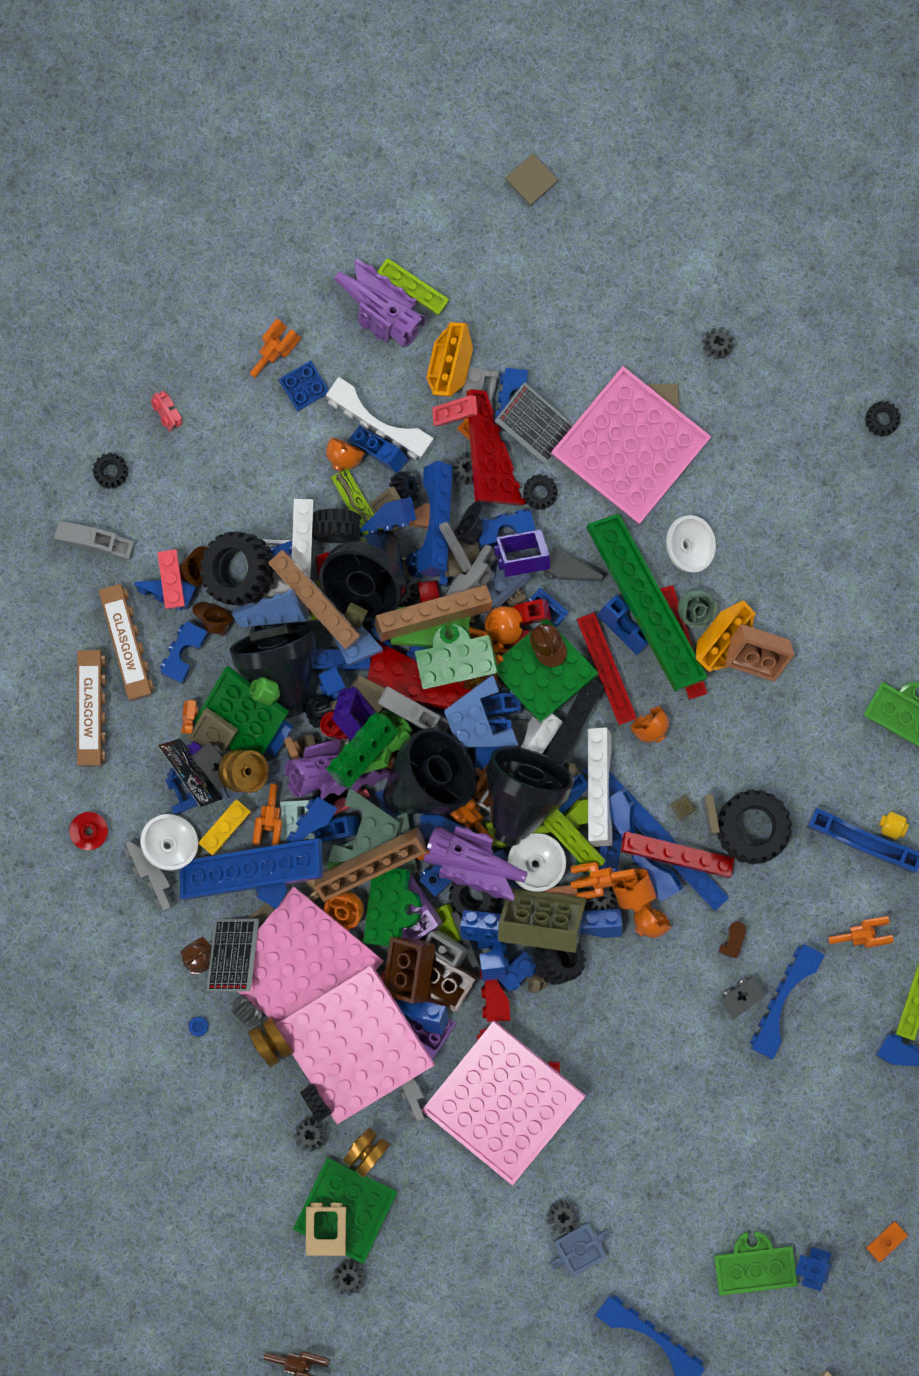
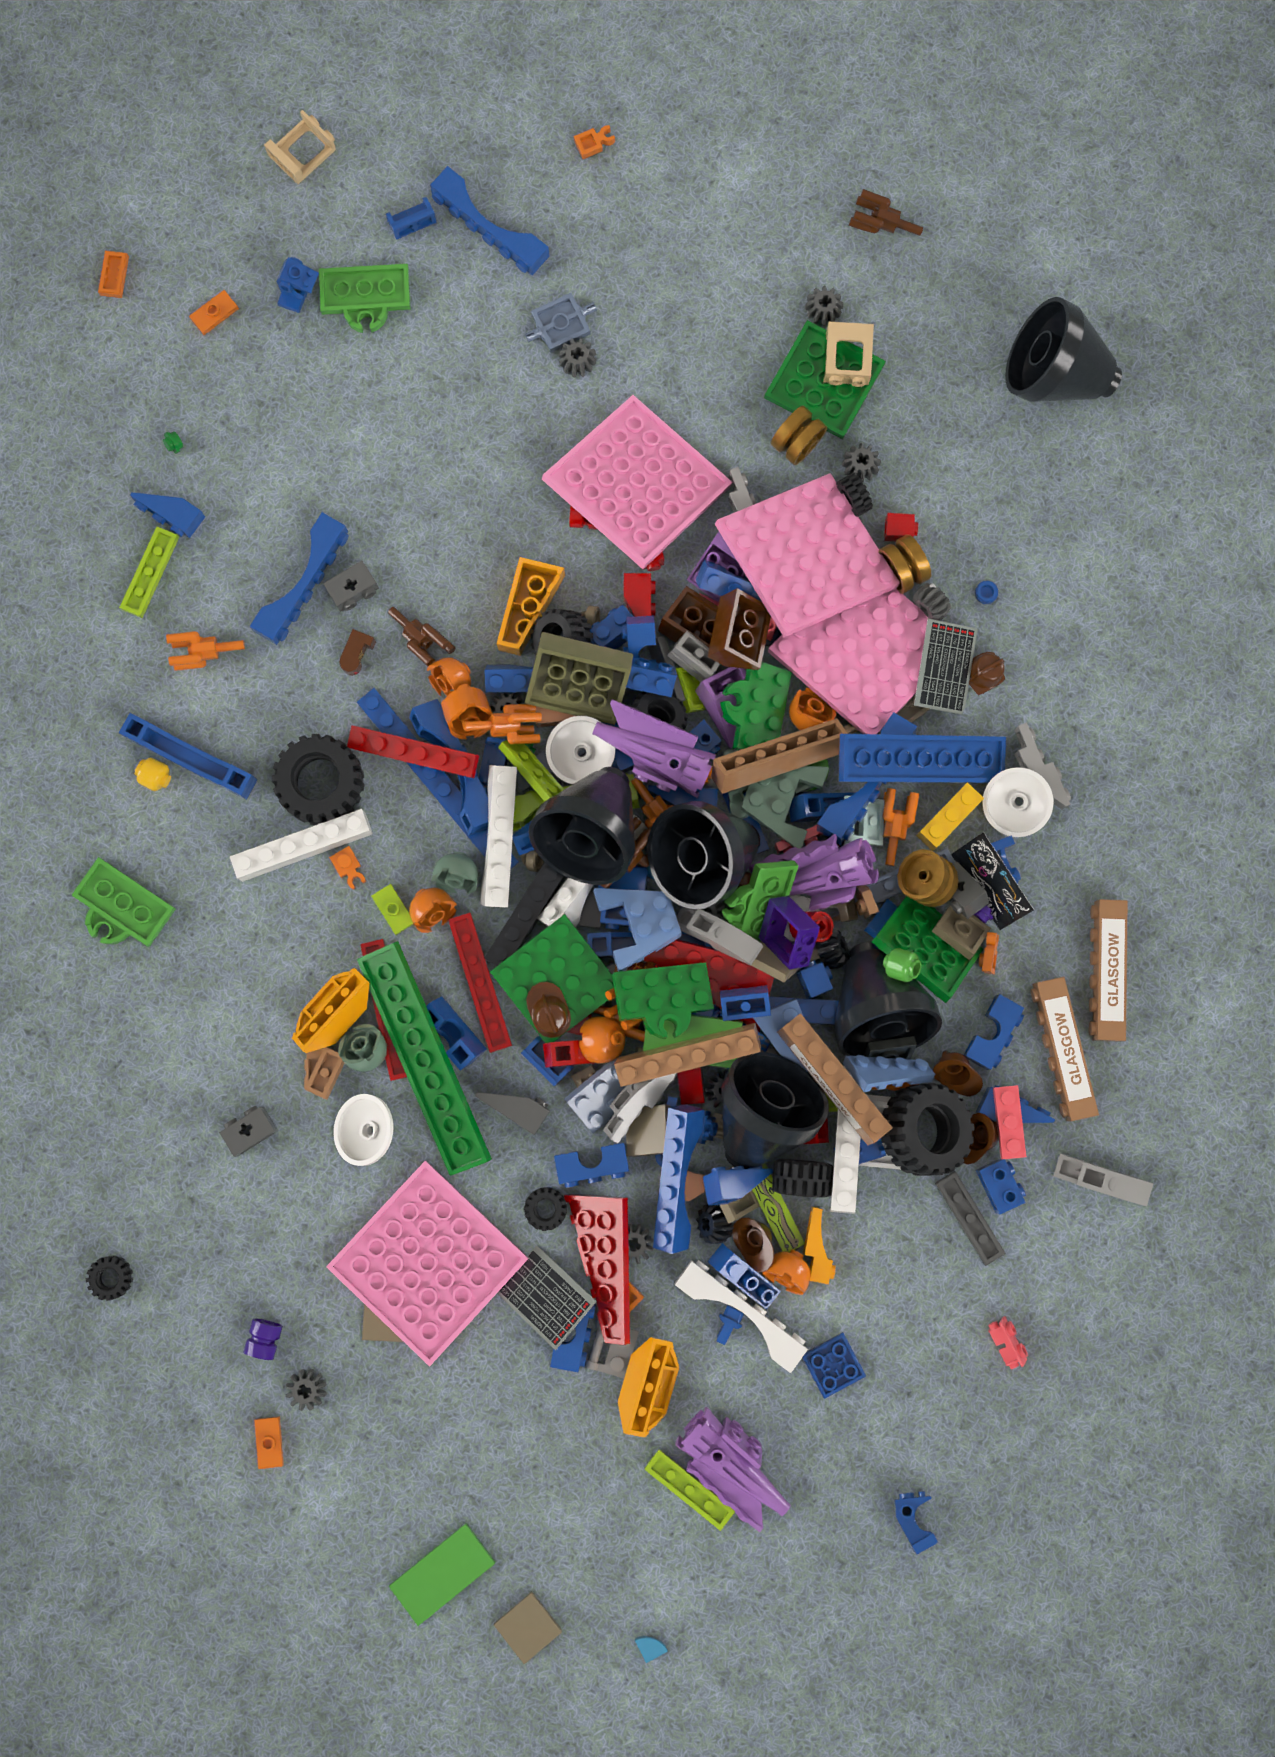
camera: 175 degrees left, 0 degrees up
red dish [69,812,108,850] -> none
black tyre [93,453,128,489] -> none
orange plant [249,318,301,378] -> none
green brick [326,712,399,789] -> none
olive plate [344,602,368,628] -> none
coral plate [432,395,477,426] -> none
light grey axle [439,522,471,572] -> none
black piece [454,501,483,545] -> none
dark purple window [494,529,550,577] -> none
tile [670,795,696,821] -> none
dark tan tile [702,794,720,836] -> none
nougat slope [725,624,794,682] -> none
none -> green plate [163,431,183,454]
none -> dark grey brick [219,1106,278,1157]
none -> white brick [230,809,373,882]
none -> dark purple wheel [243,1318,283,1360]
none -> orange plate [254,1416,284,1469]
none -> medium nougat wing [304,1047,345,1100]
none -> orange plate [329,846,366,889]
none -> lime plate [371,884,413,935]
none -> blue hinge [386,197,437,240]
none -> reddish brown plant [388,607,456,666]
none -> bright green tile [389,1523,495,1626]
none -> sand green cylinder [431,852,479,894]
none -> light orange wedge [497,557,565,656]
none -> dark azure tile [635,1636,668,1663]
none -> blue piece [716,1305,744,1345]
none -> blue brick [720,985,771,1021]
none -> reddish brown piece [732,1217,774,1272]
none -> light orange slope [803,1206,836,1285]
none -> red brick [884,513,918,542]
none -> blue tile [894,1491,938,1554]
none -> dark grey tile [935,1171,1006,1266]
none -> blue brick [975,1158,1026,1215]
none -> black cone [1005,297,1122,402]

